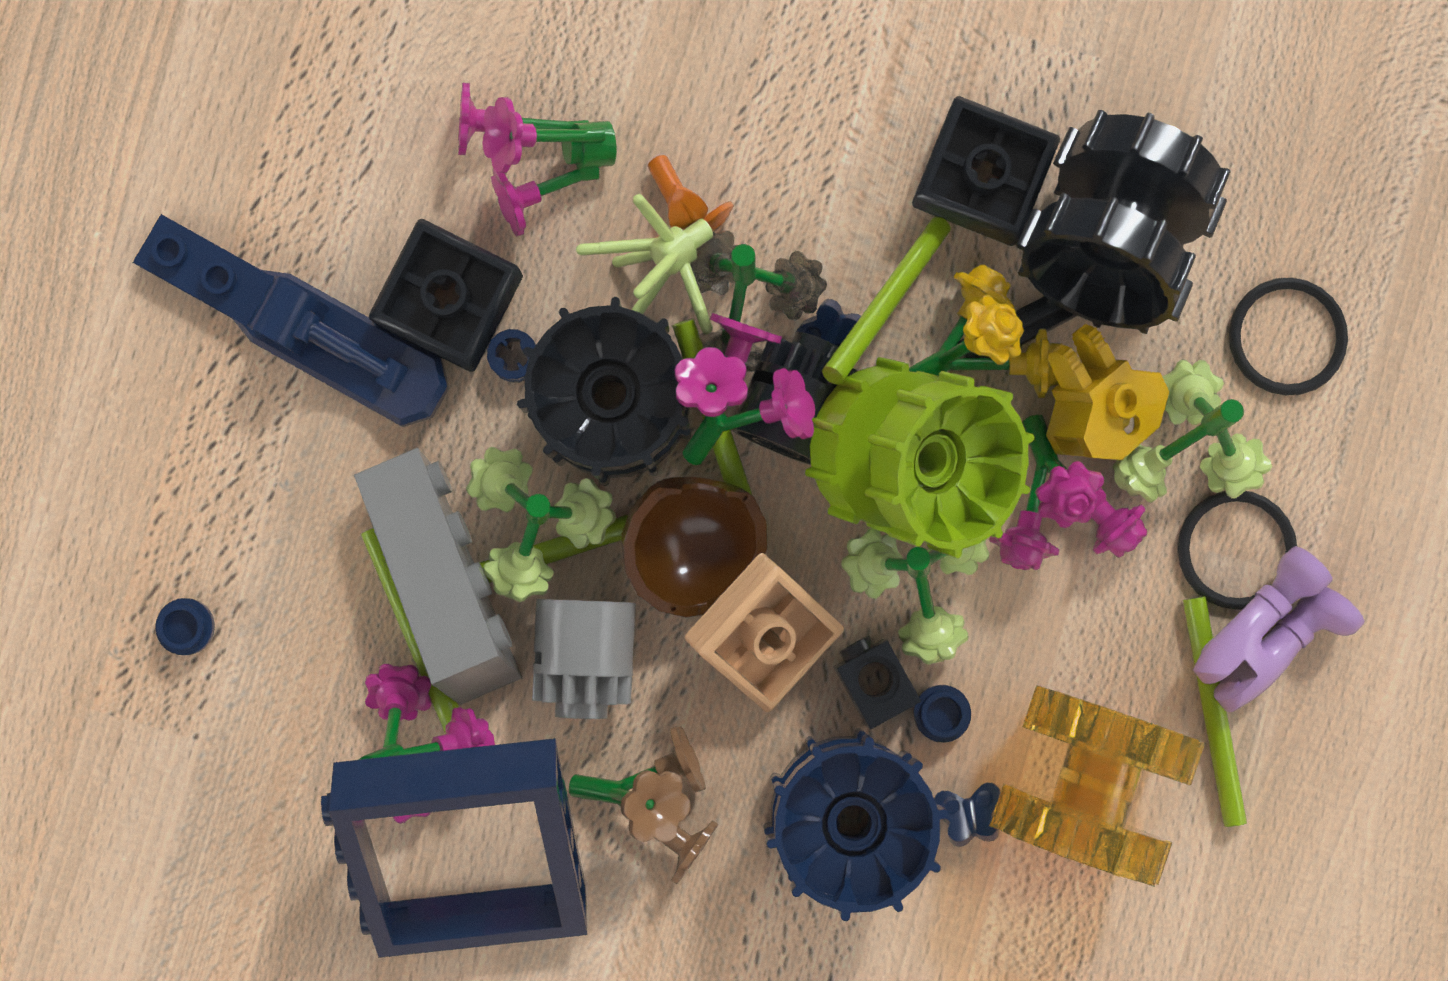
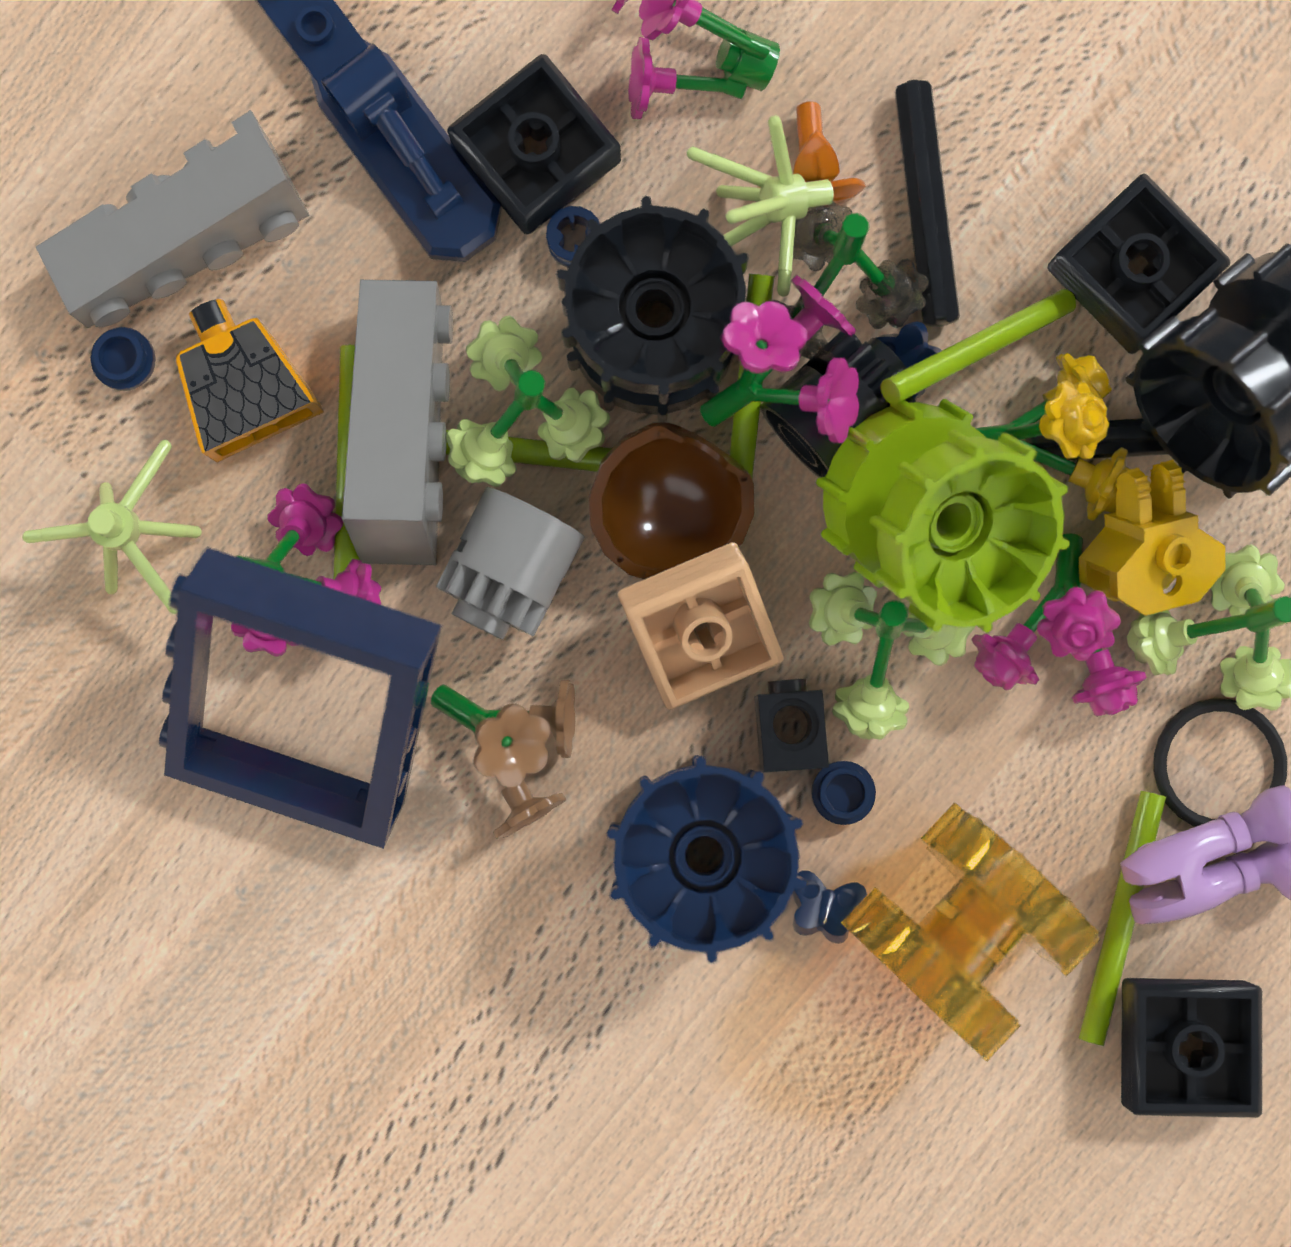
camera: 25 degrees right, 0 degrees up
none -> yellowish green plant [22,440,202,614]
none -> light grey wedge [36,110,310,328]
none -> torso [176,299,324,462]
none -> black axle [895,79,960,327]
none -> black brick [1121,978,1262,1118]

